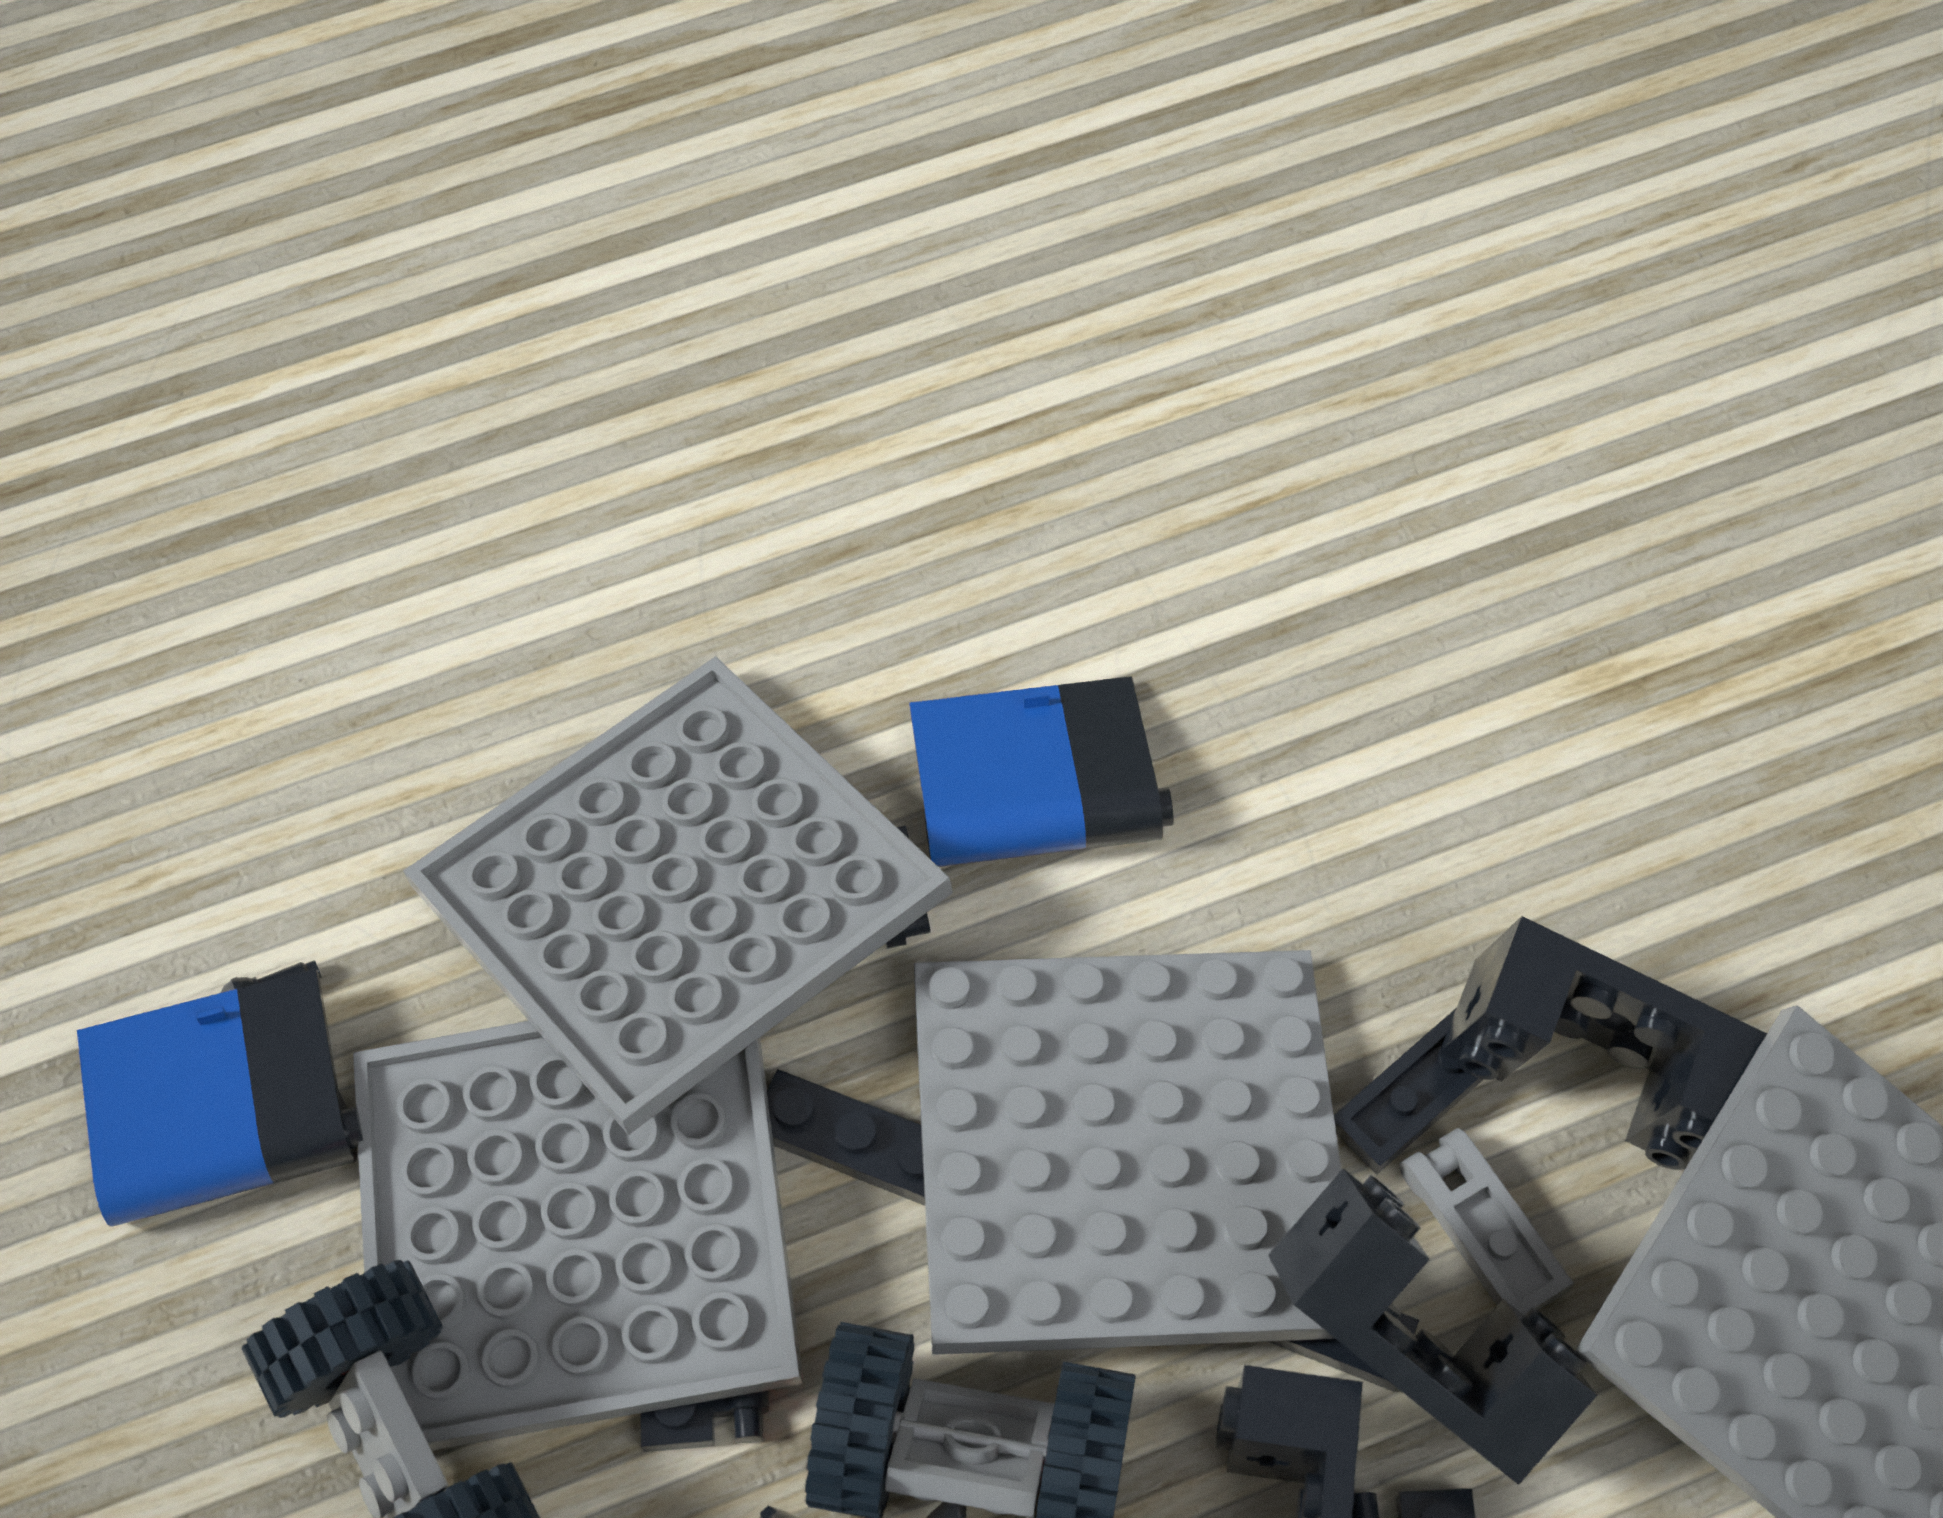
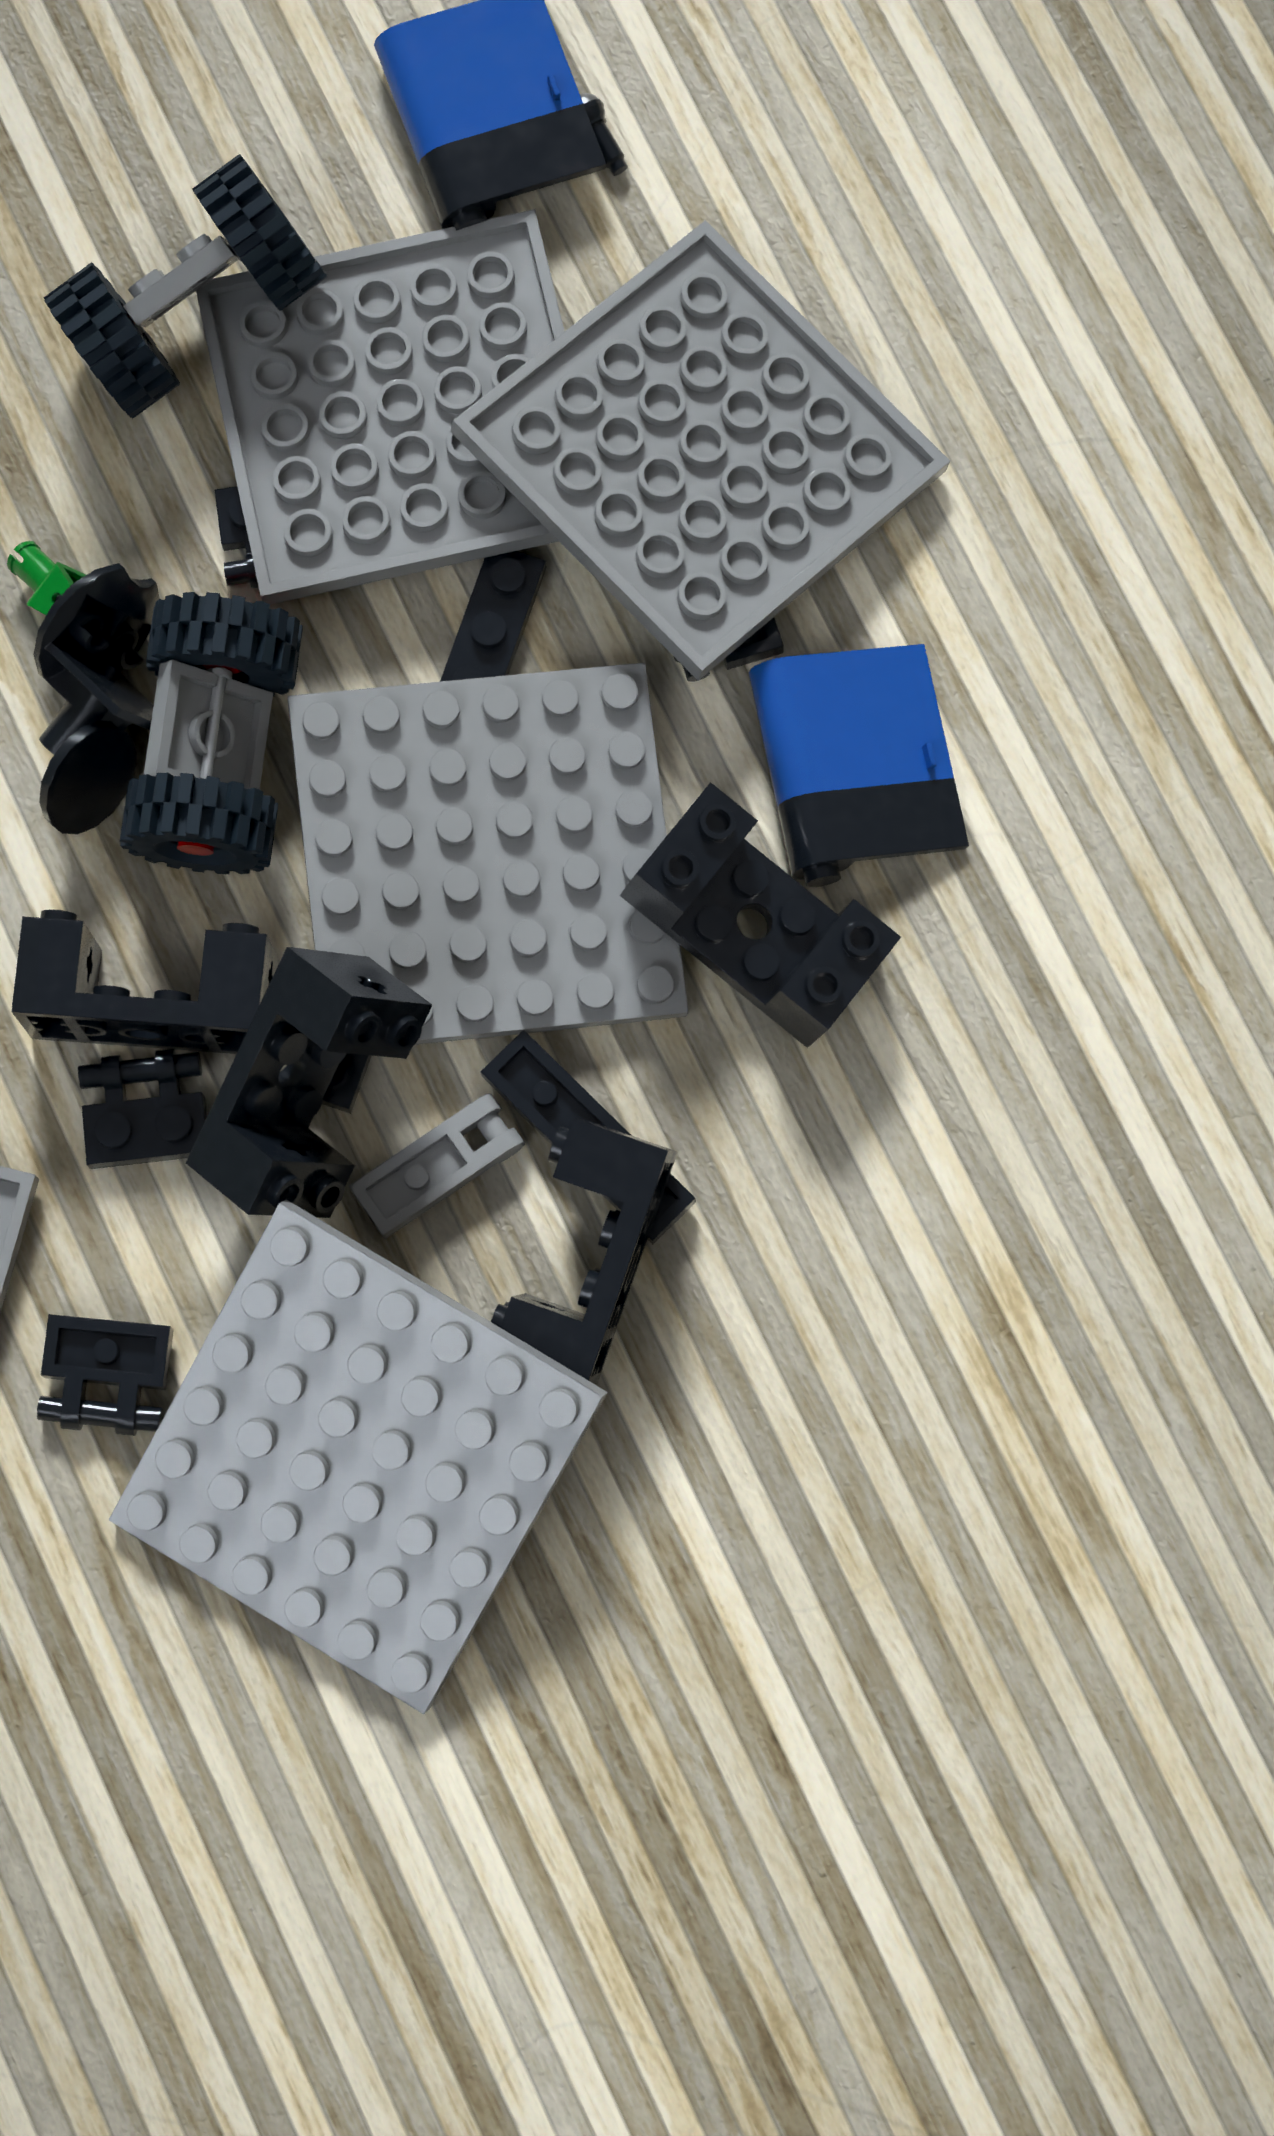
camera: 90 degrees right, 15 degrees up
none -> black plate [619,782,901,1048]

